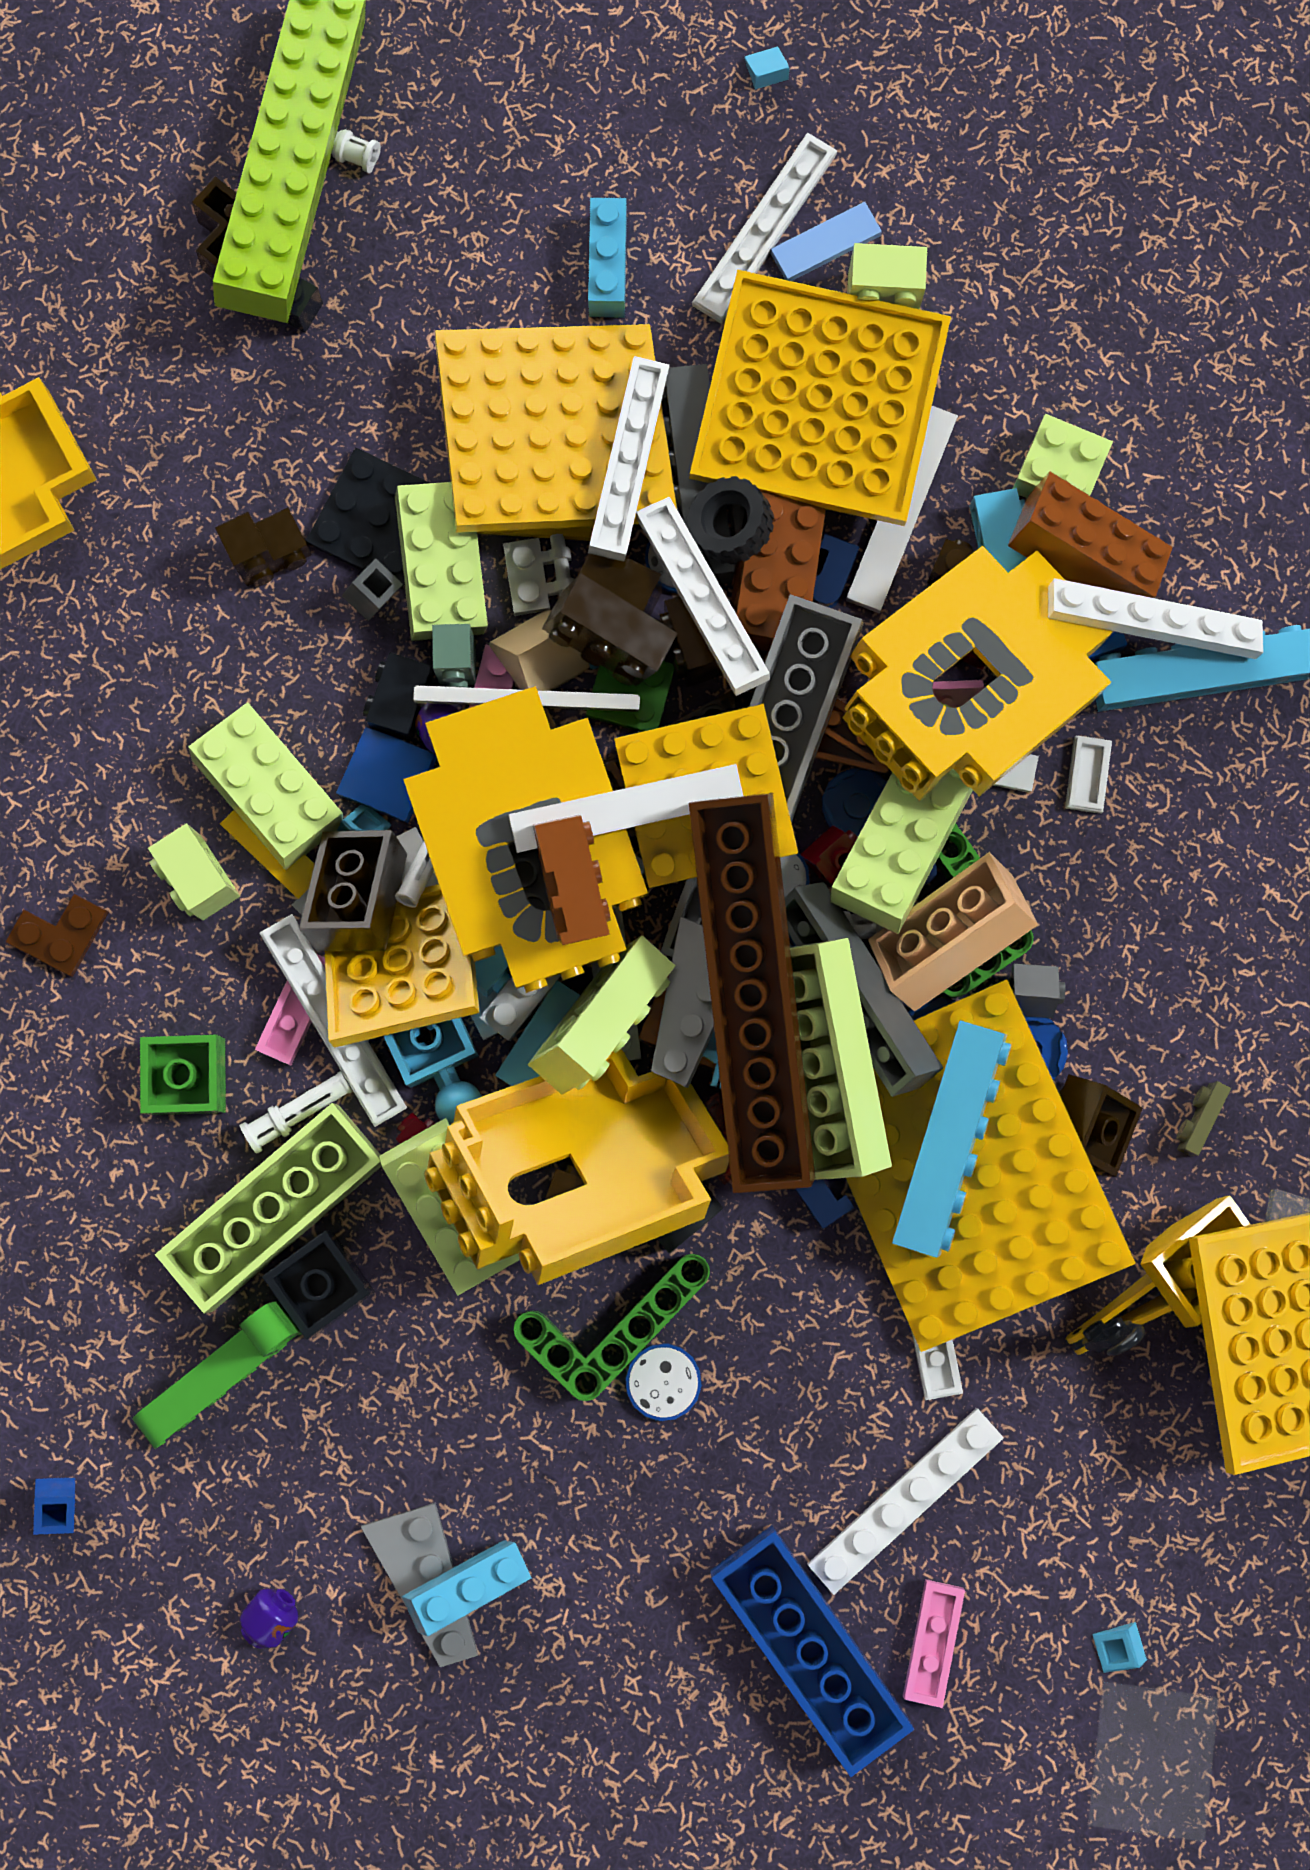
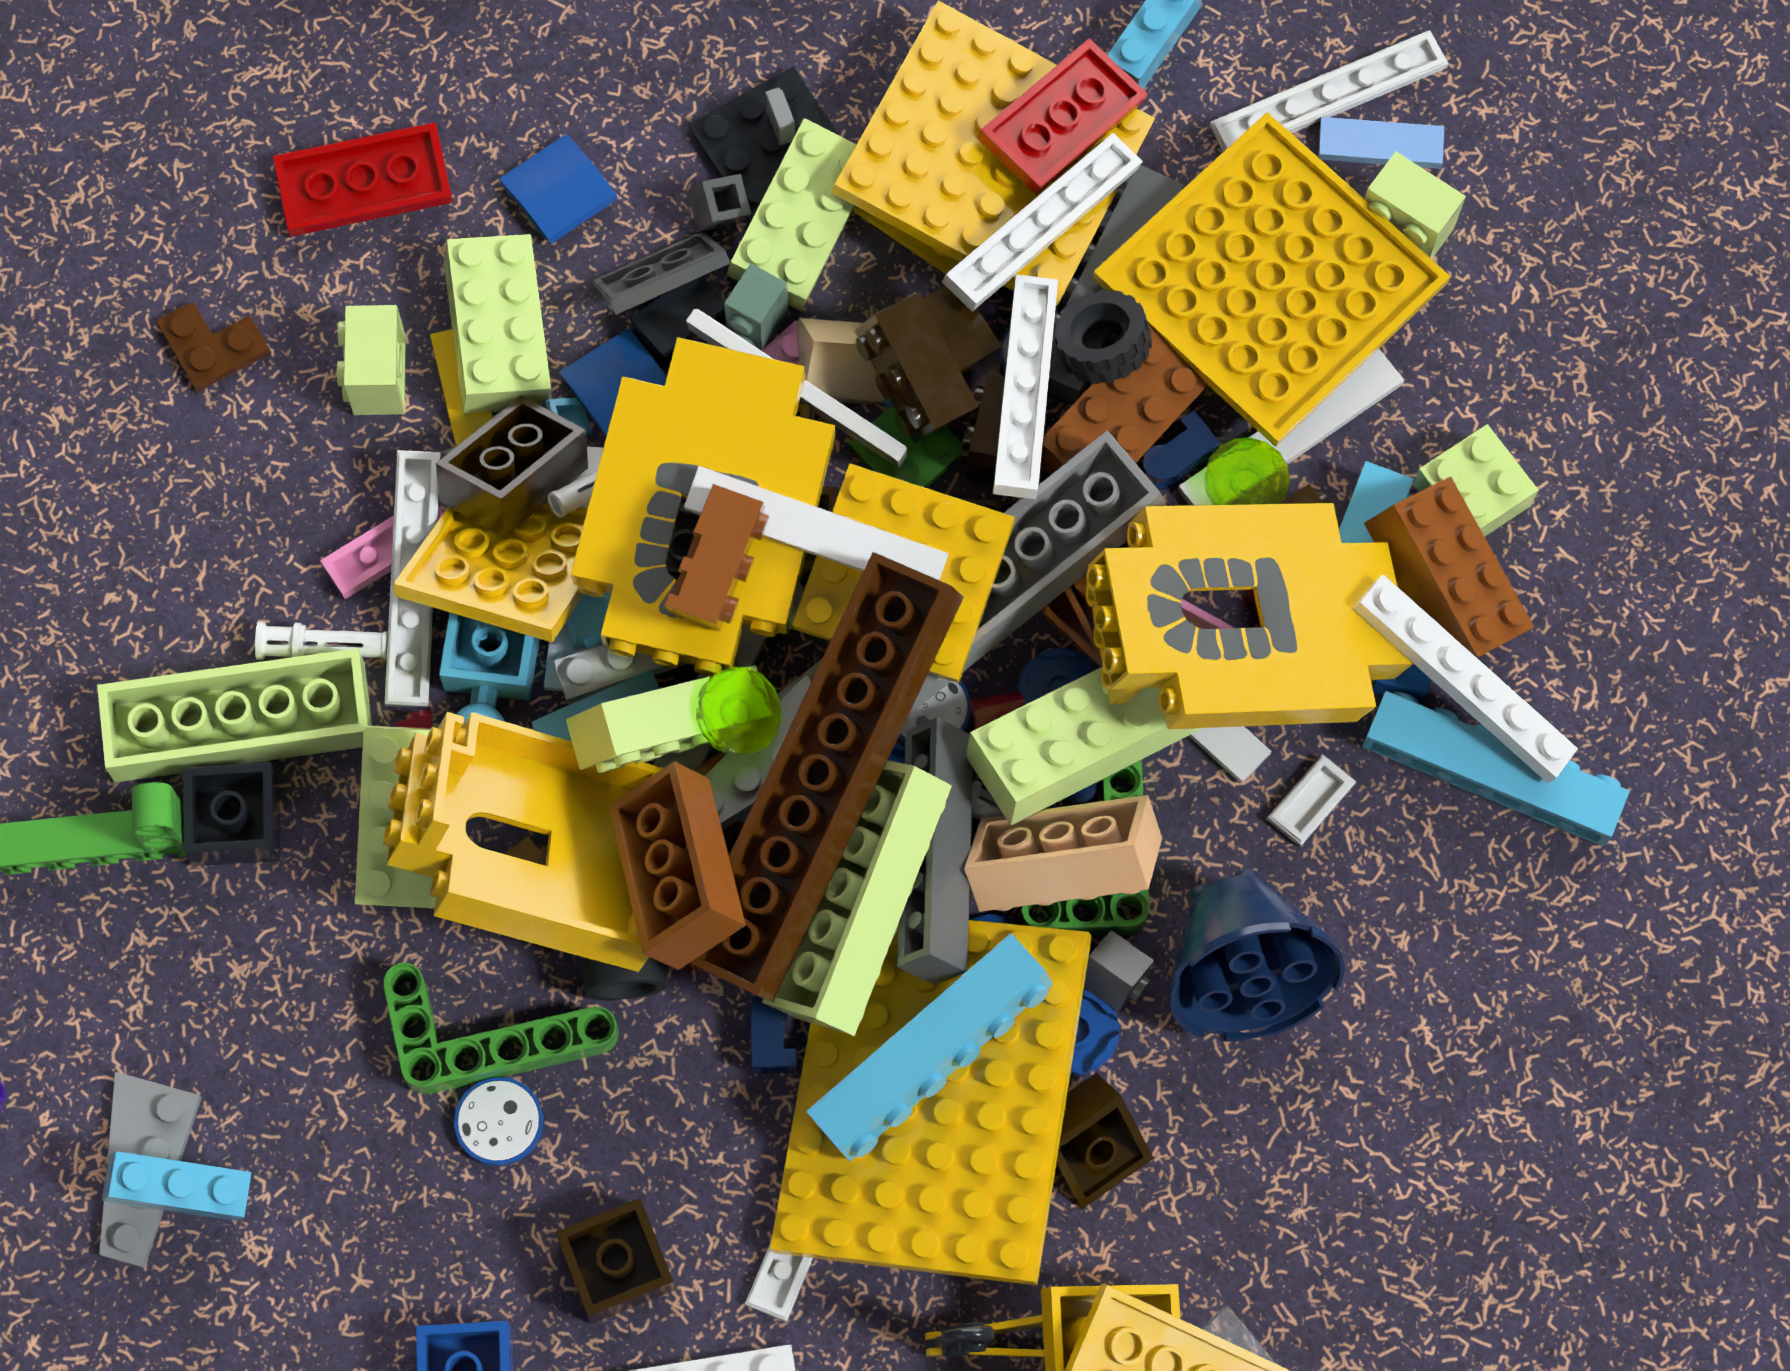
camera: 30 degrees right, 10 degrees down
bright green brick [140,1035,226,1115] -> none
dark brown brick [215,507,312,586] -> none
white plate [503,534,575,616] -> none
olive plate [1176,1081,1231,1157] -> none
none -> red plate [273,122,453,237]
none -> blue slope [499,134,618,245]
none -> dark brown brick [555,1198,676,1324]
none -> dark grey tile [591,232,730,315]
none -> dark orange brick [609,761,746,970]
none -> clear neon green tile [696,667,782,756]
none -> light grey tile [766,88,795,145]
none -> plate [977,38,1148,195]
none -> dark blue cone [1168,869,1345,1042]
none -> clear neon green tile [1204,438,1290,505]

